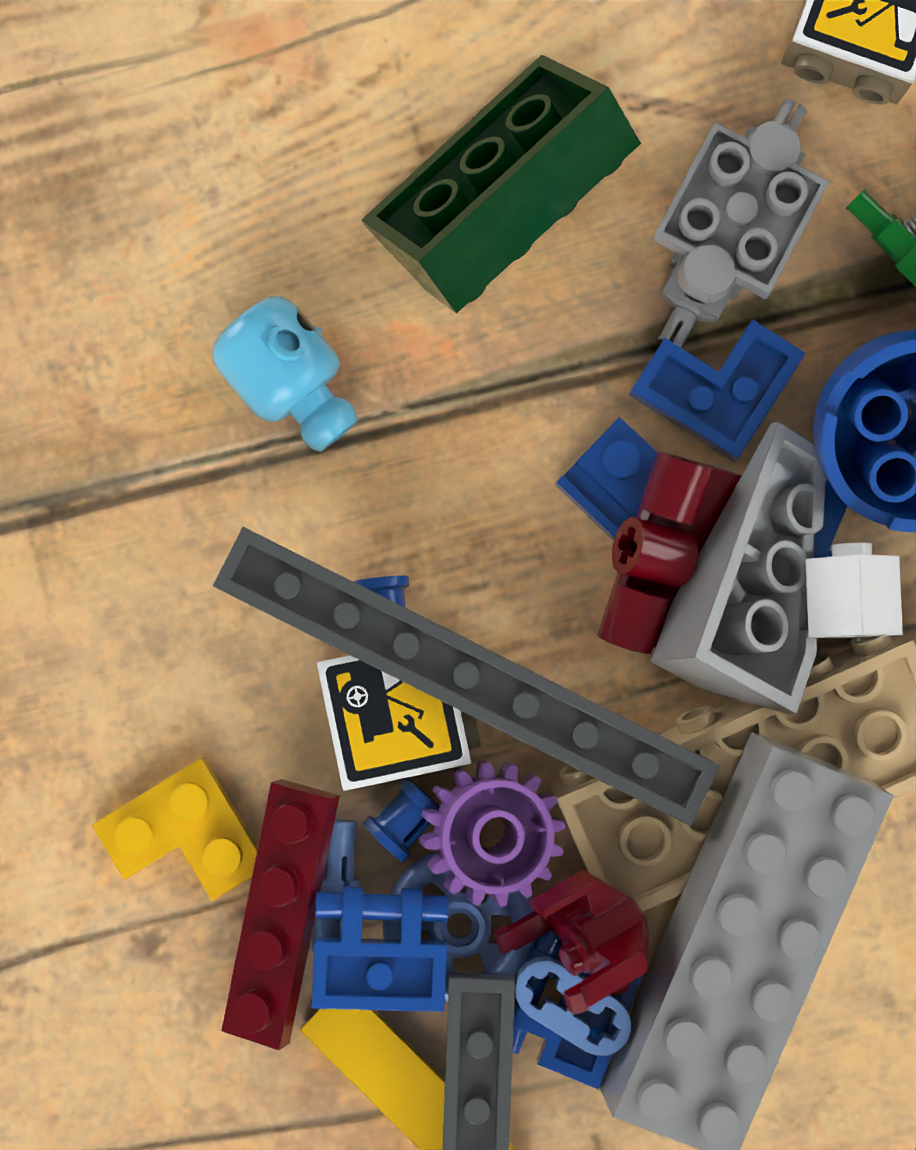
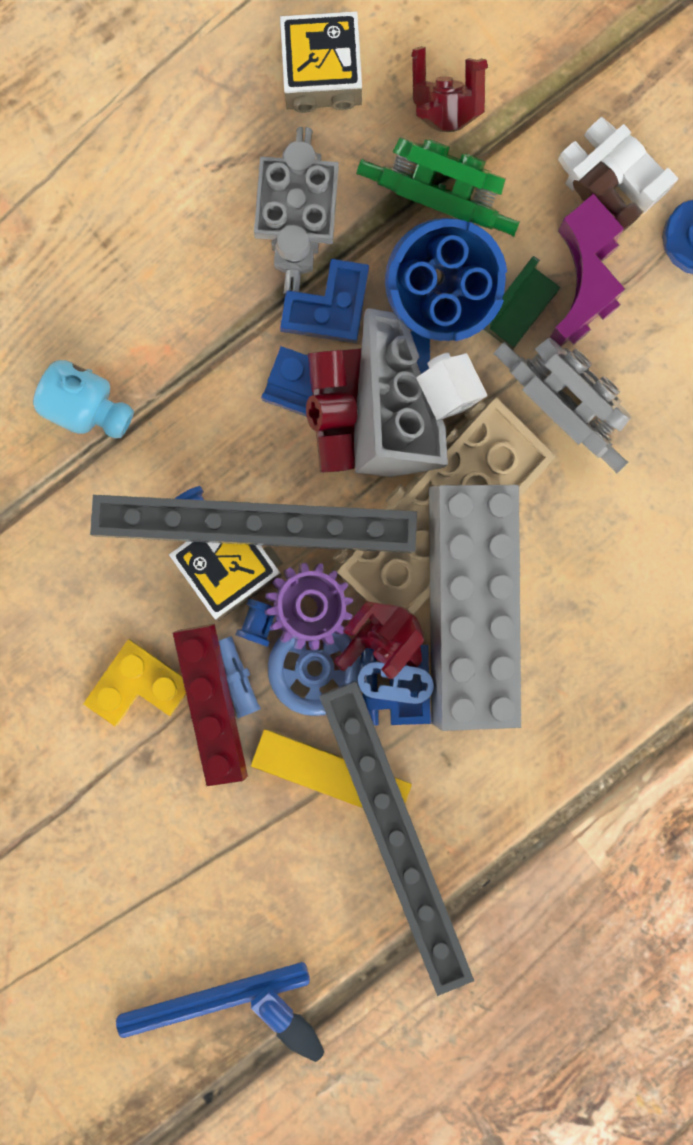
camera: 25 degrees left, 0 degrees up
blue plate [312,886,448,1012] -> none
dark green slope [361,55,641,314] -> none

